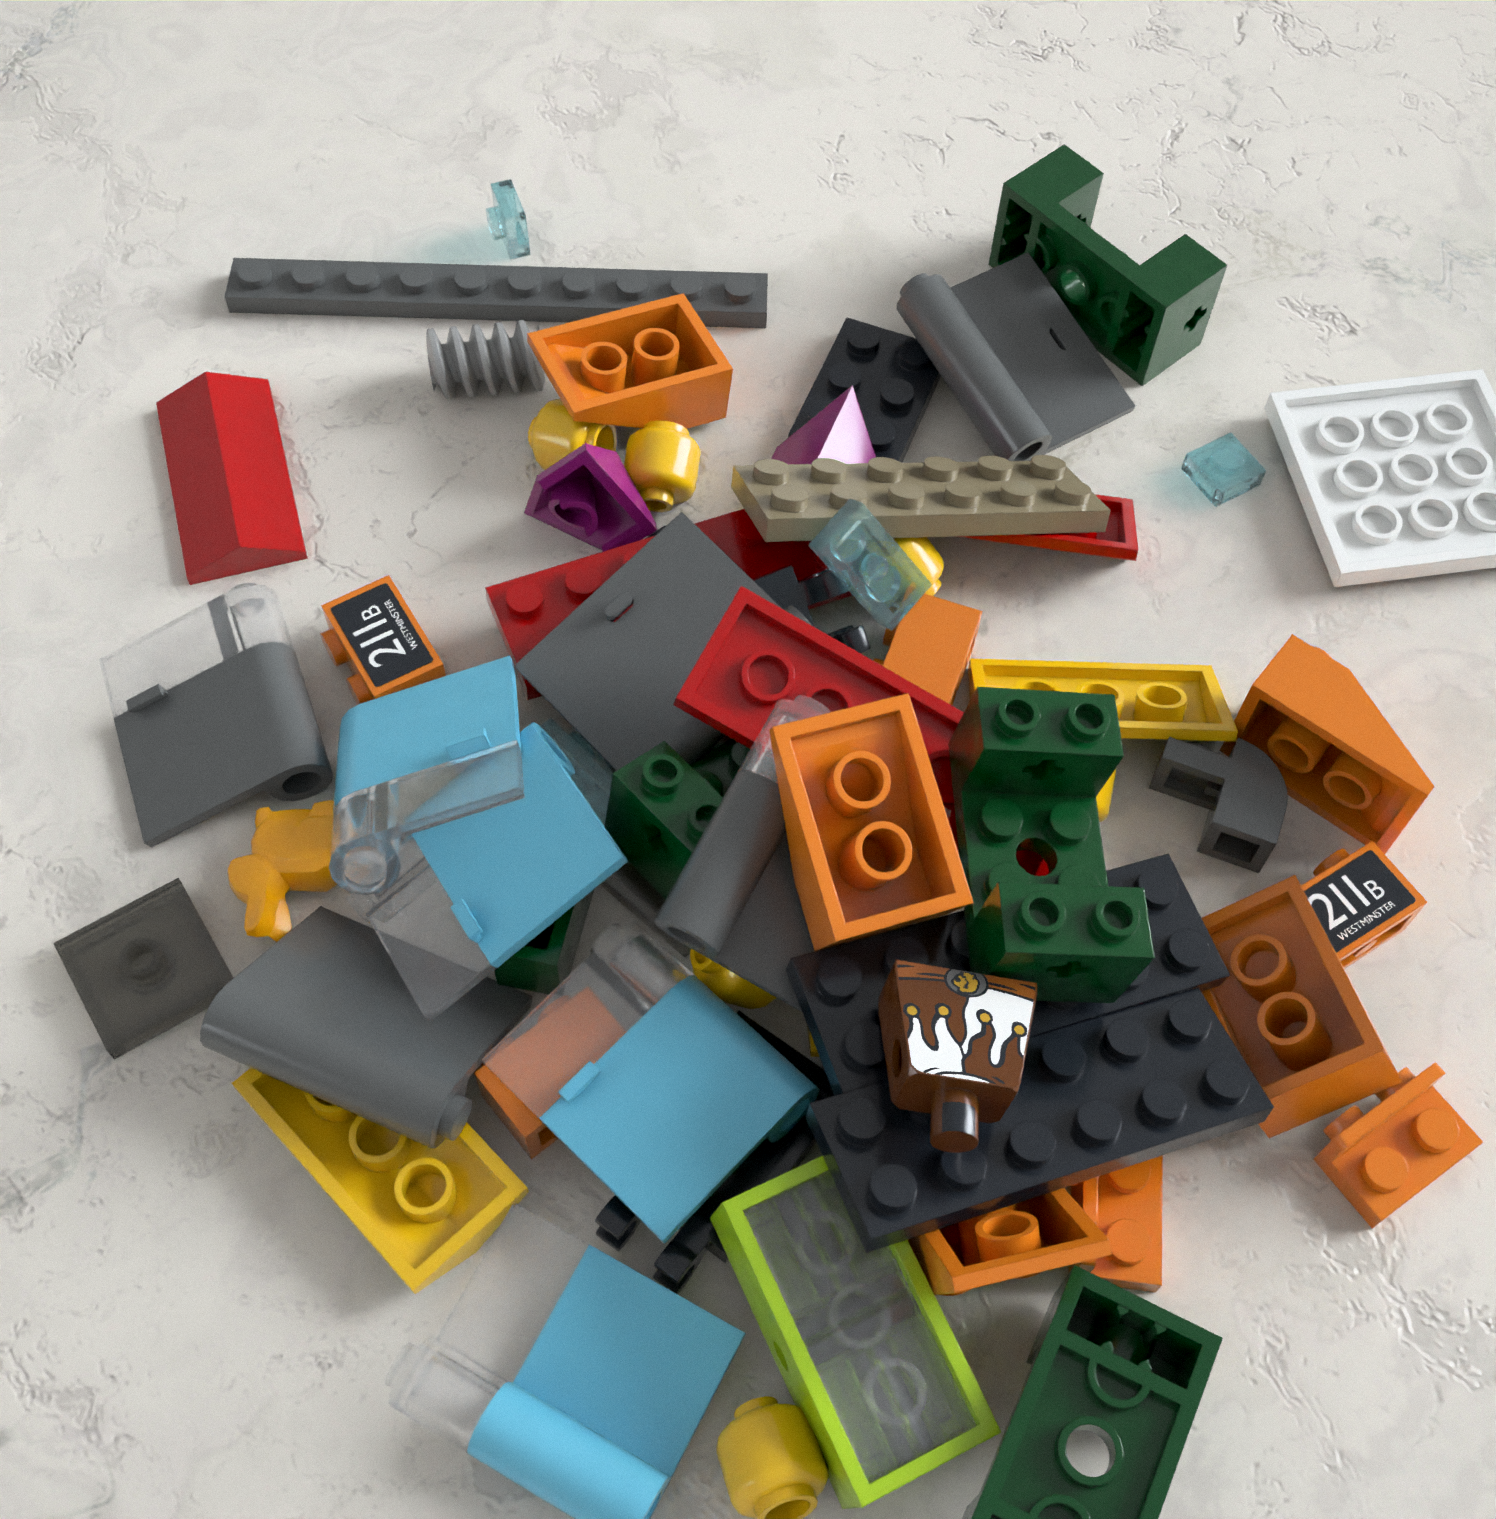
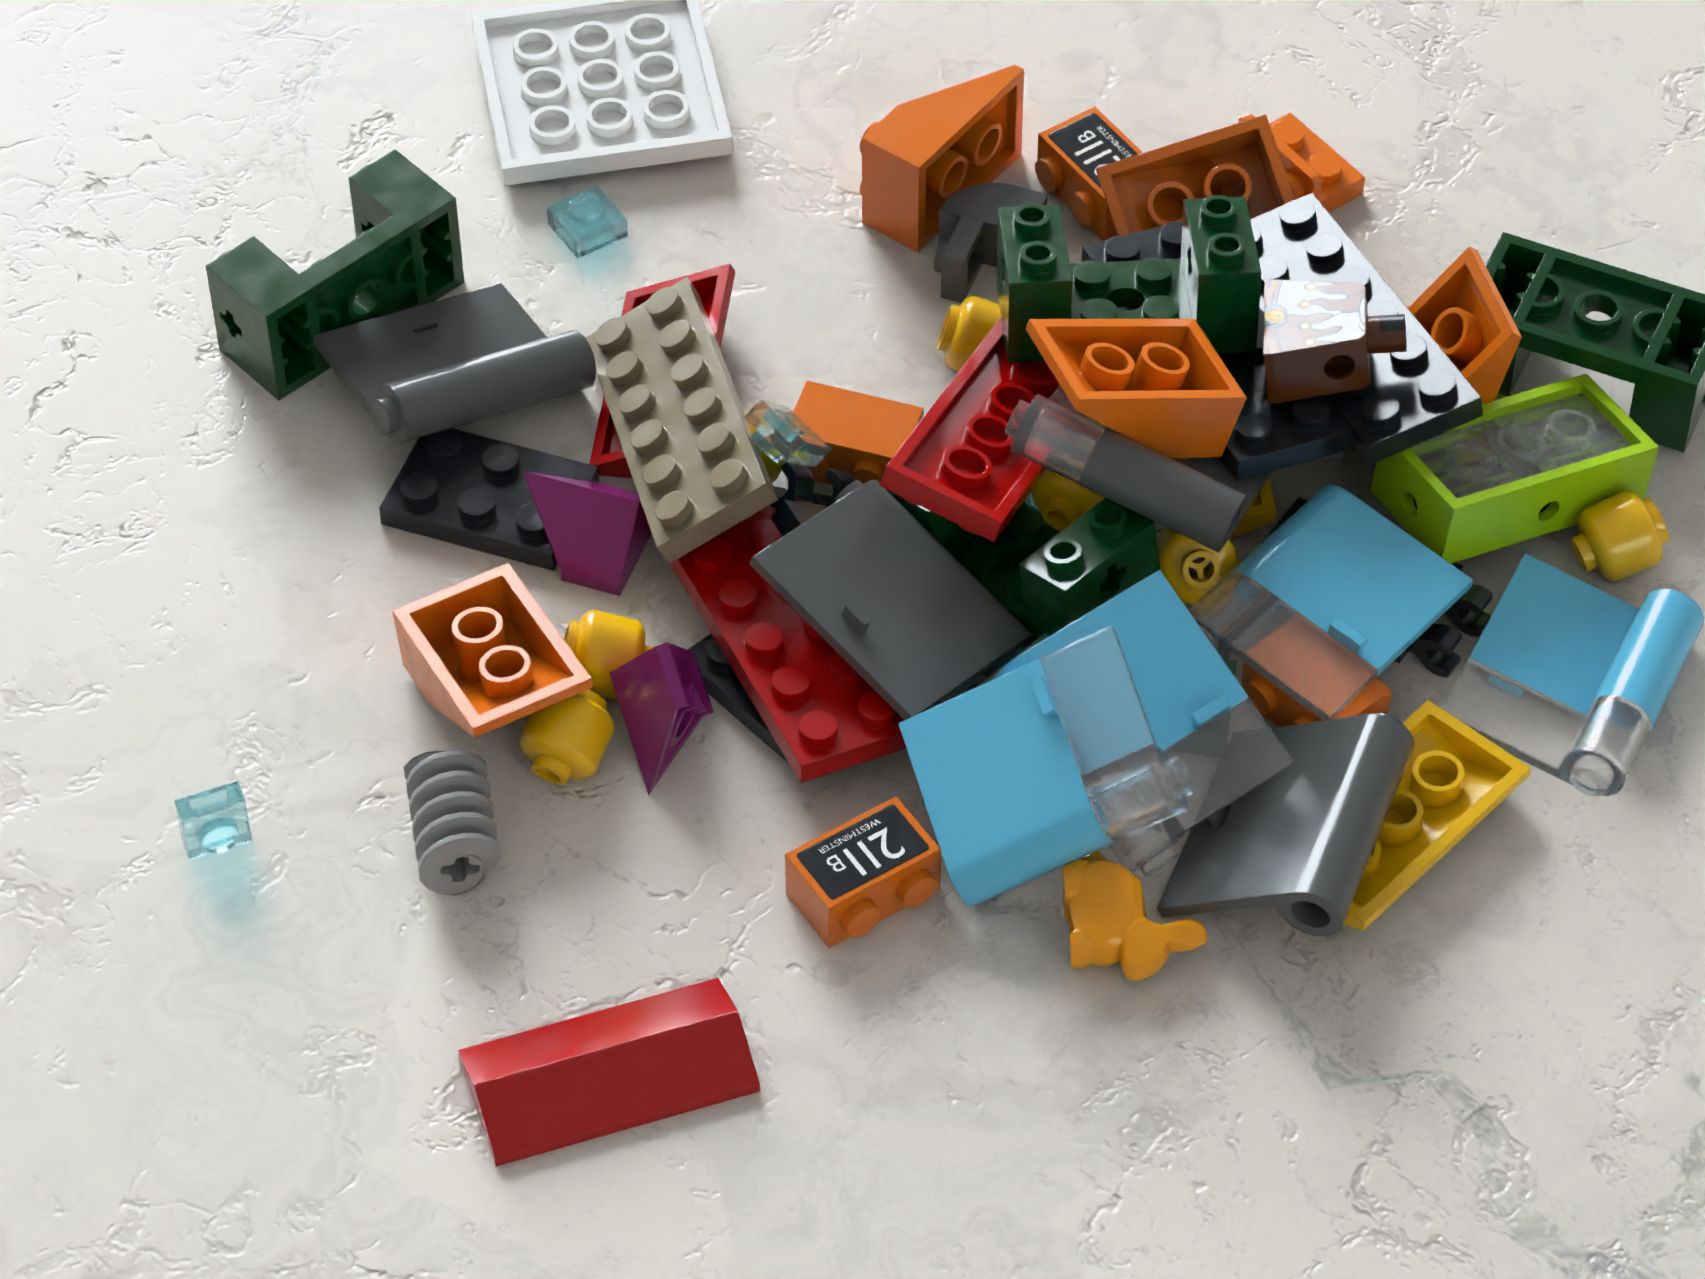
camera: 90 degrees left, 10 degrees down
clear smoke plate [53,877,234,1060] -> none
dark grey door [99,583,333,848] -> none
dark grey plate [225,258,768,328] -> none
yellow slope [968,658,1238,742] -> none

